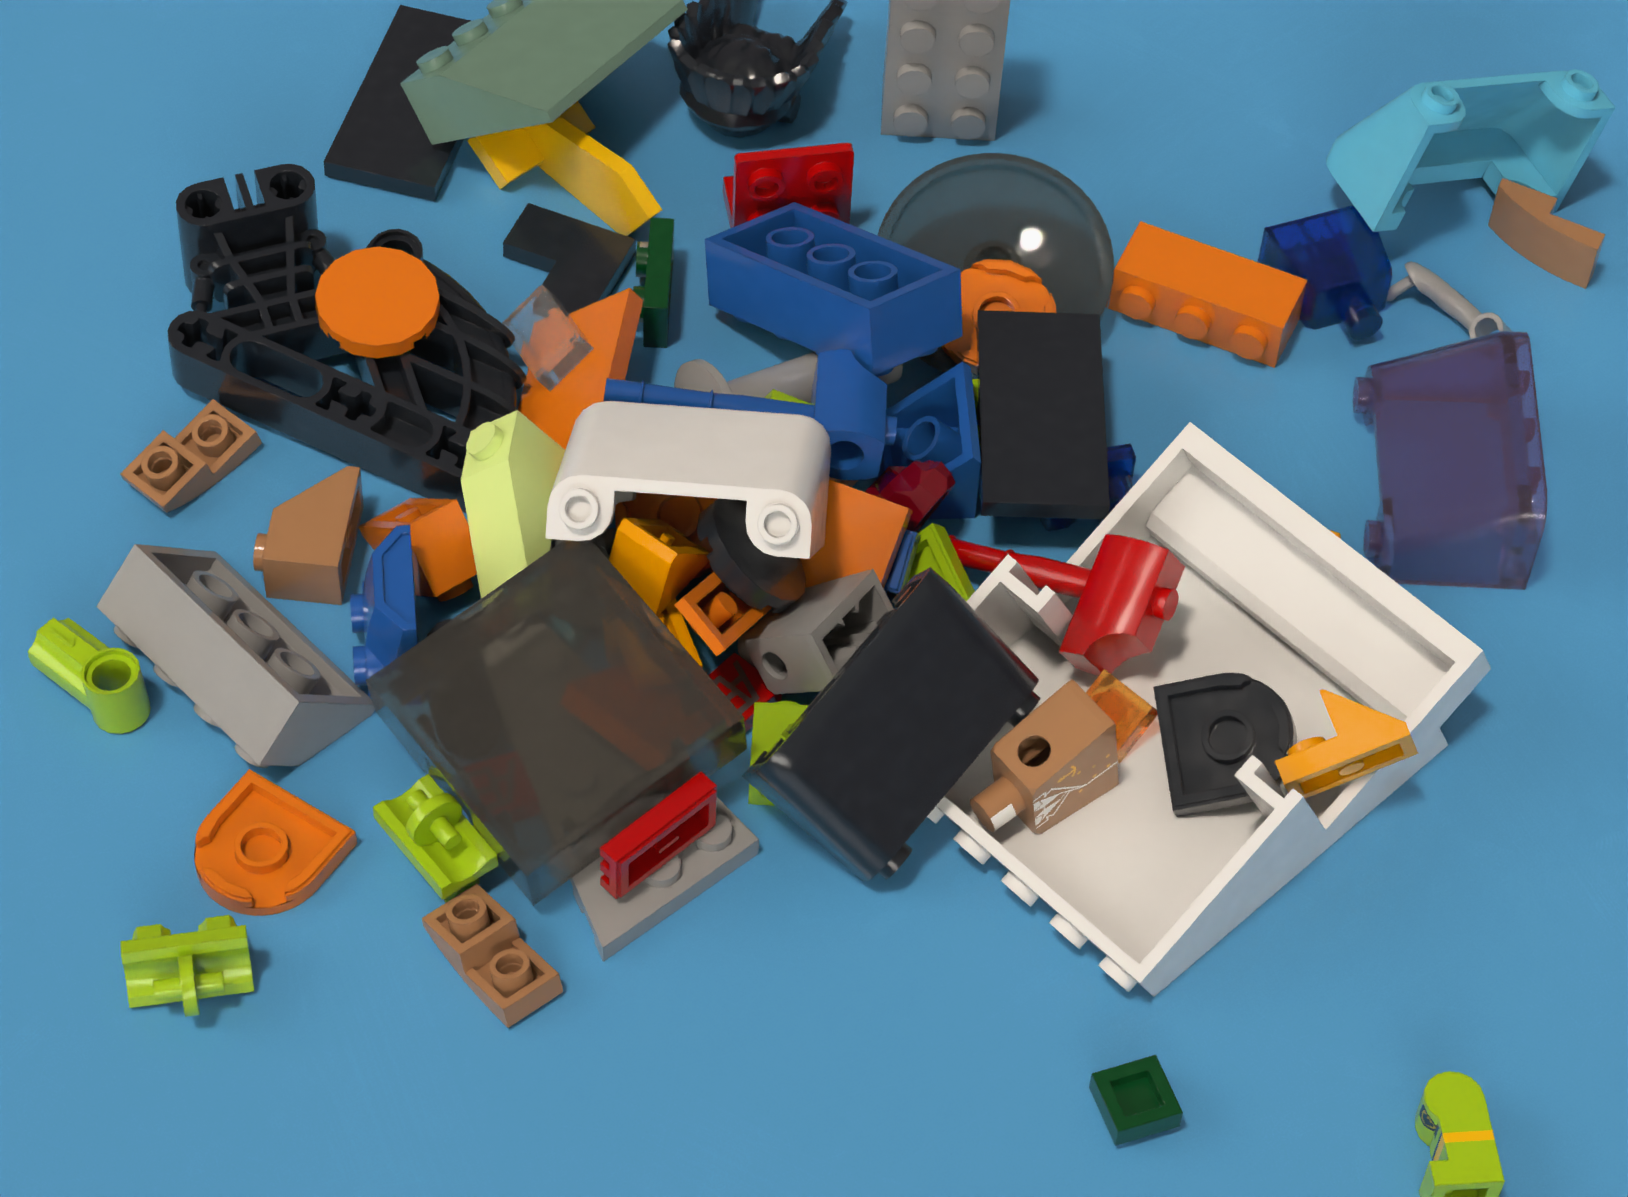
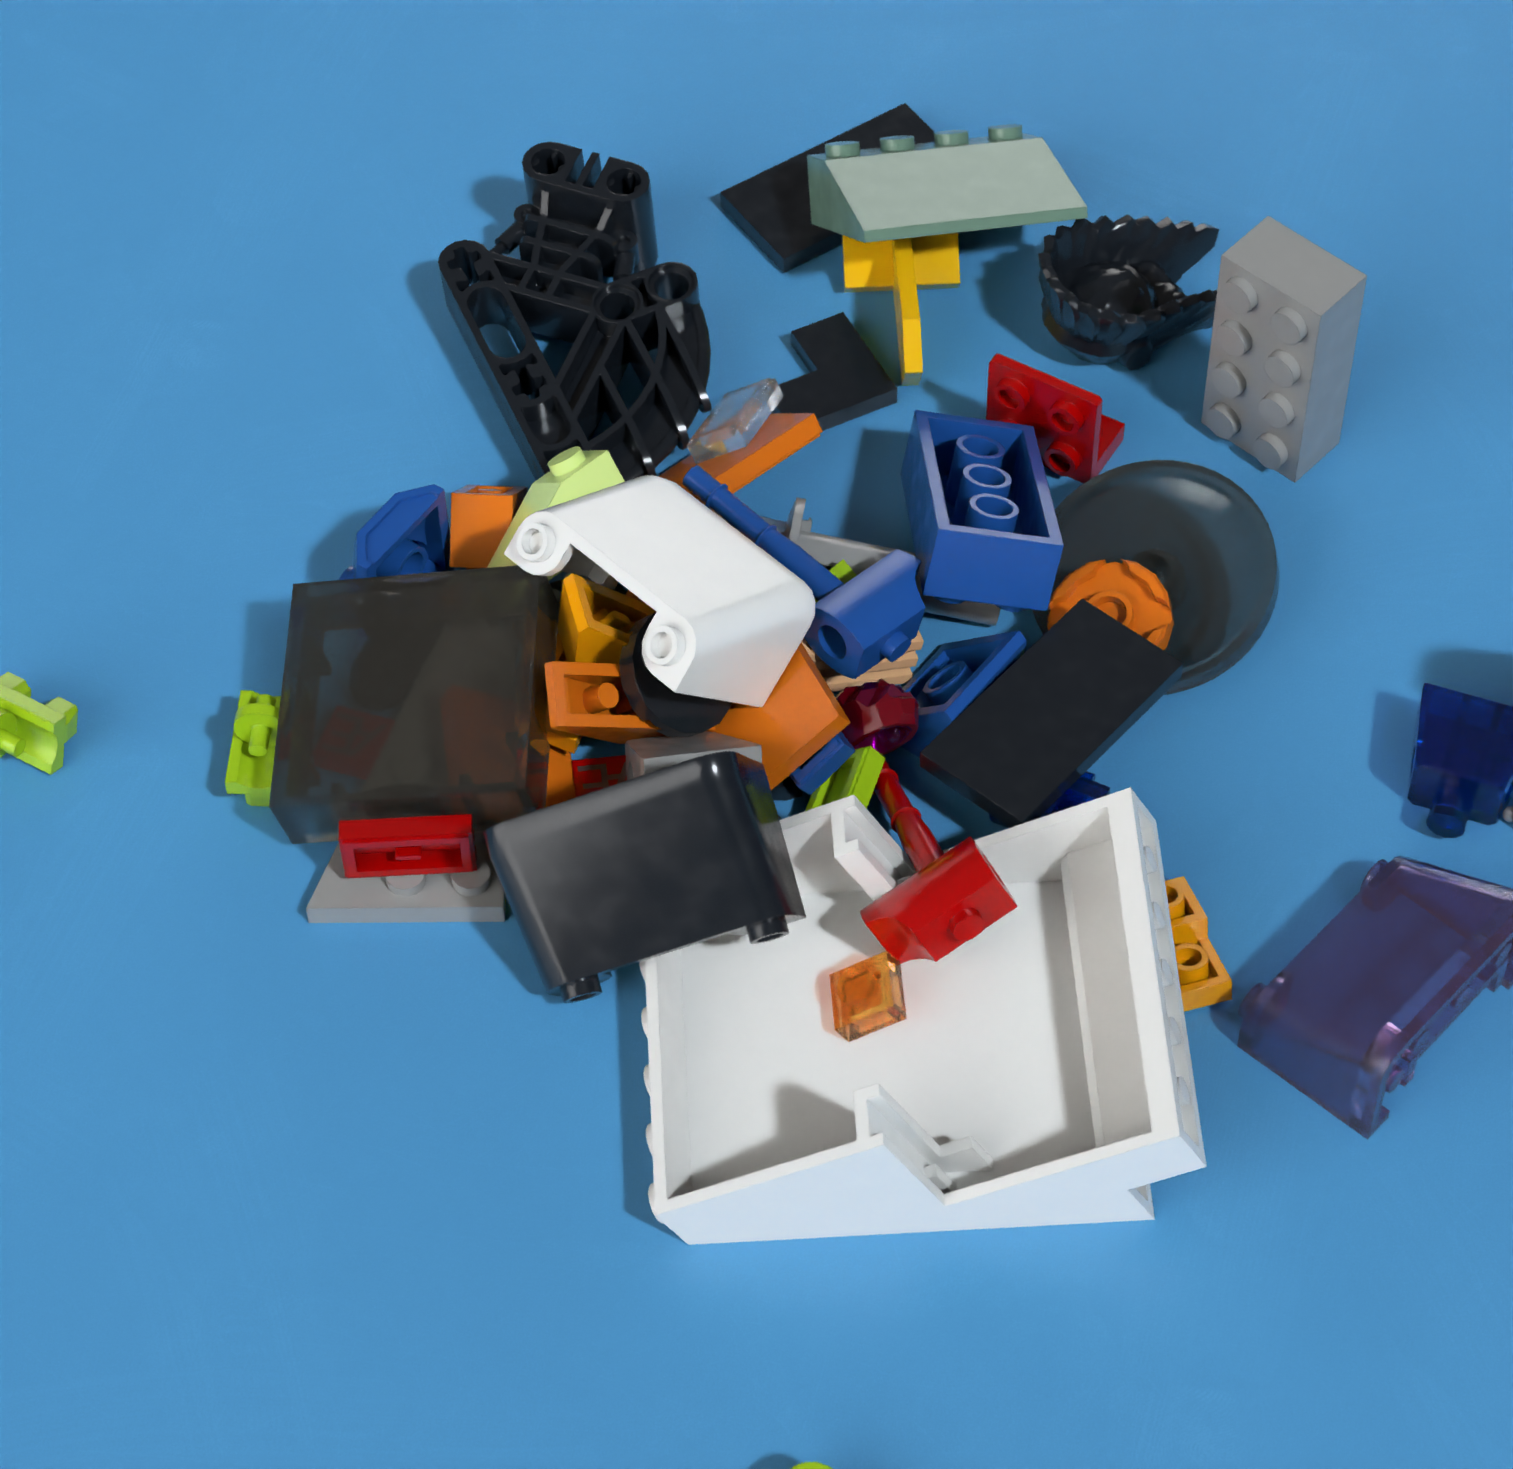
camera: 45 degrees right, 0 degrees up
lime piece [28,617,151,734] -> none
light grey slope [96,544,378,768] -> none
medium nougat slope [120,399,262,513] -> none
orange tile [194,769,357,916] -> none
medium nougat slope [253,466,364,605] -> none
orange tile [315,246,440,359] -> none
medium nougat slope [421,883,563,1028] -> none
dark green piece [633,218,674,348] -> none
medium nougat torso [970,679,1119,834] -> none
dark green plate [1089,1055,1183,1146] -> none
orange brick [1108,221,1307,368] -> none
black tile [1153,673,1297,817] -> none
light orange slope [1275,689,1419,799] -> none

